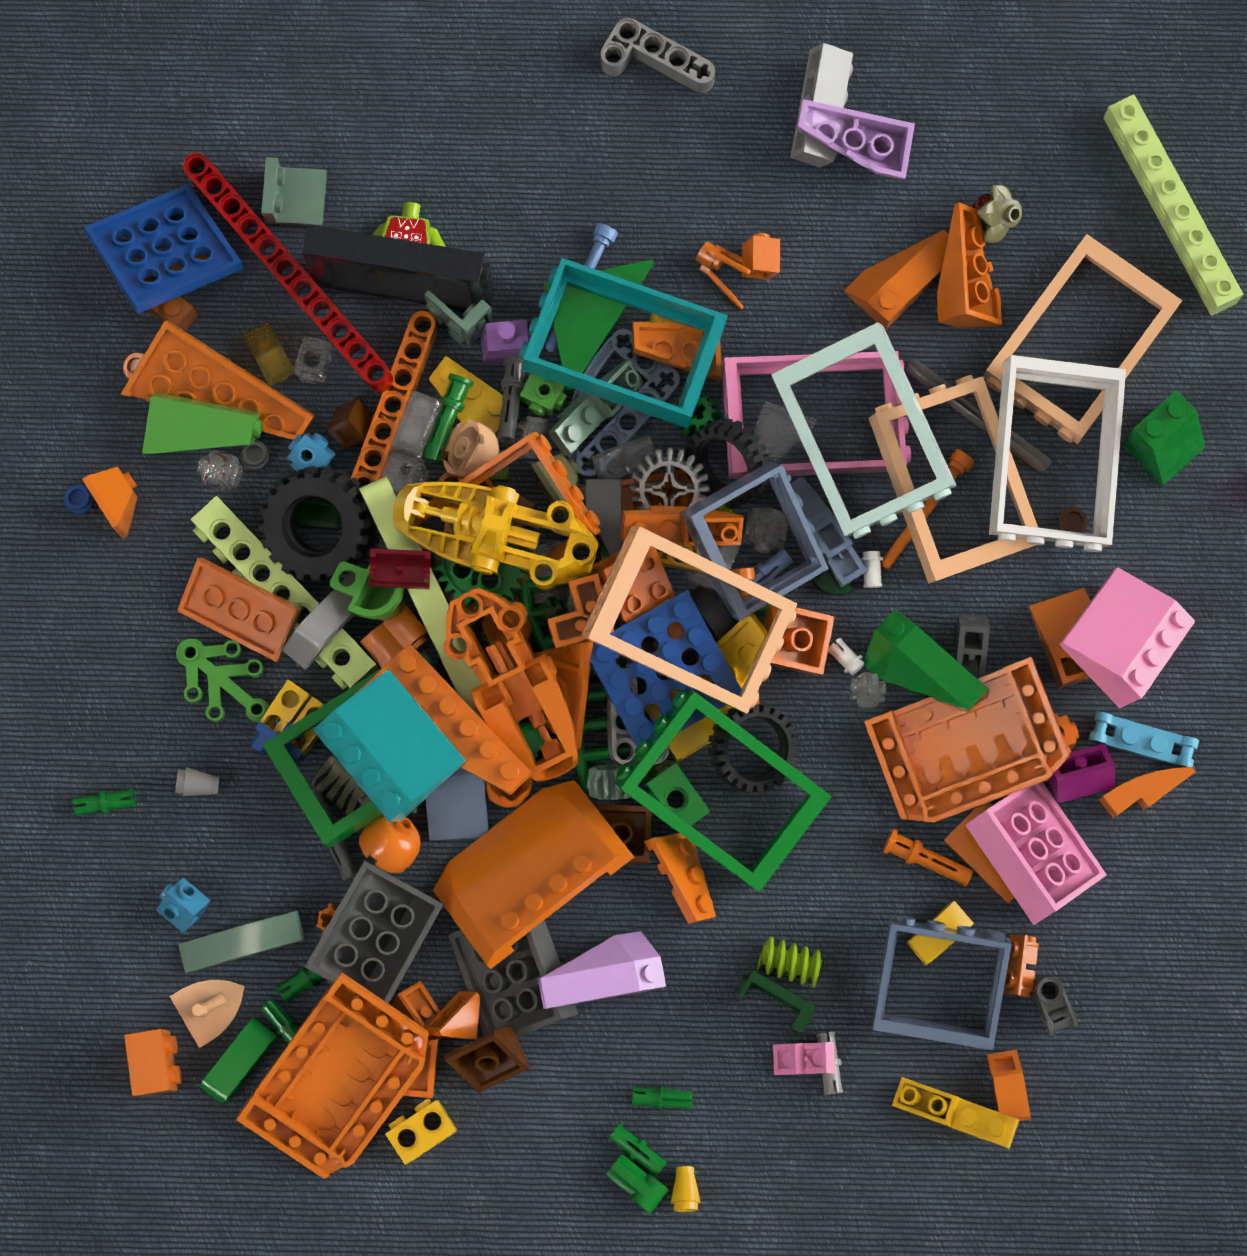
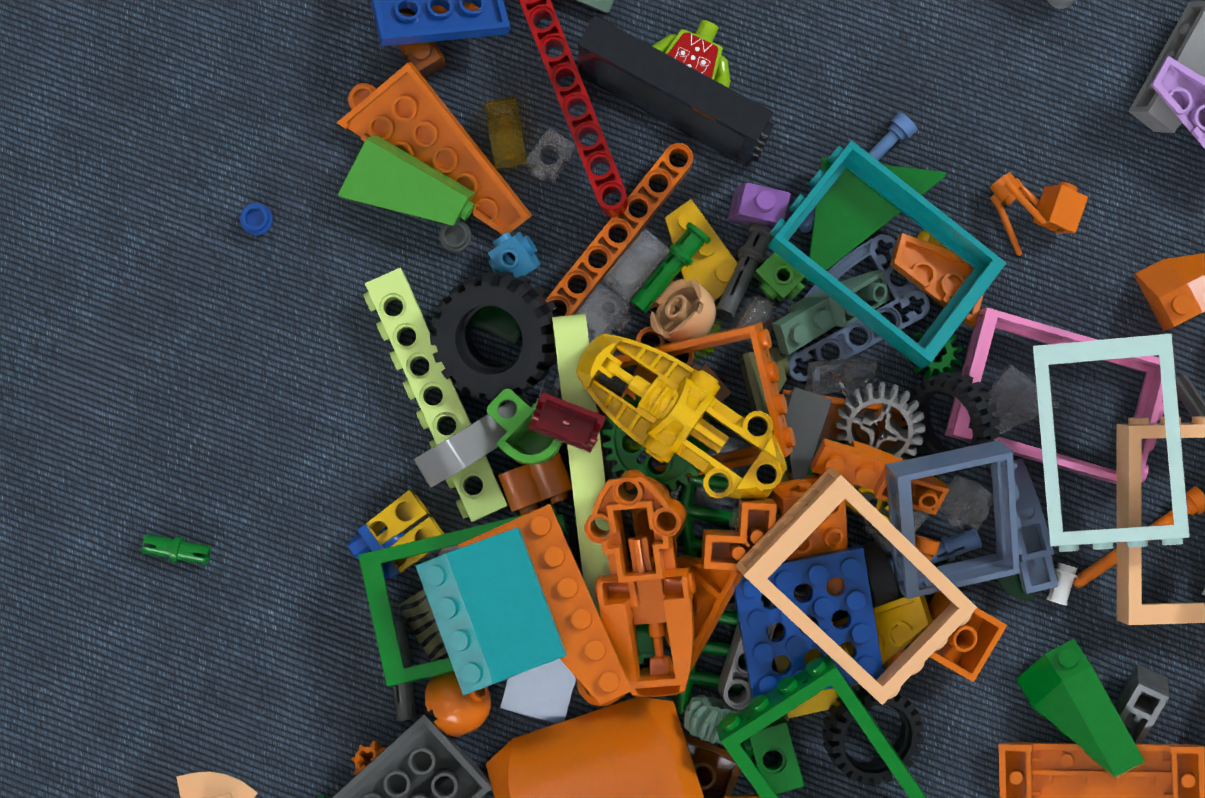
camera: 15 degrees right, 5 degrees up
orange slope [82,467,138,539] -> none
dark azure brick [156,878,211,933] -> none
light grey cone [175,767,219,797] -> none
bright green plant [176,639,270,723] -> none
orange tile [177,557,302,662] -> none
sand green slope [178,911,305,973] -> none
clear head [197,450,243,492] -> none
reddish brown panel [326,398,374,450] -> none
sand green bracket [424,290,494,348] -> none
dark green plate [542,595,568,619] -> none
white pin [828,638,865,676] -> none
clear gear [850,672,886,709] -> none

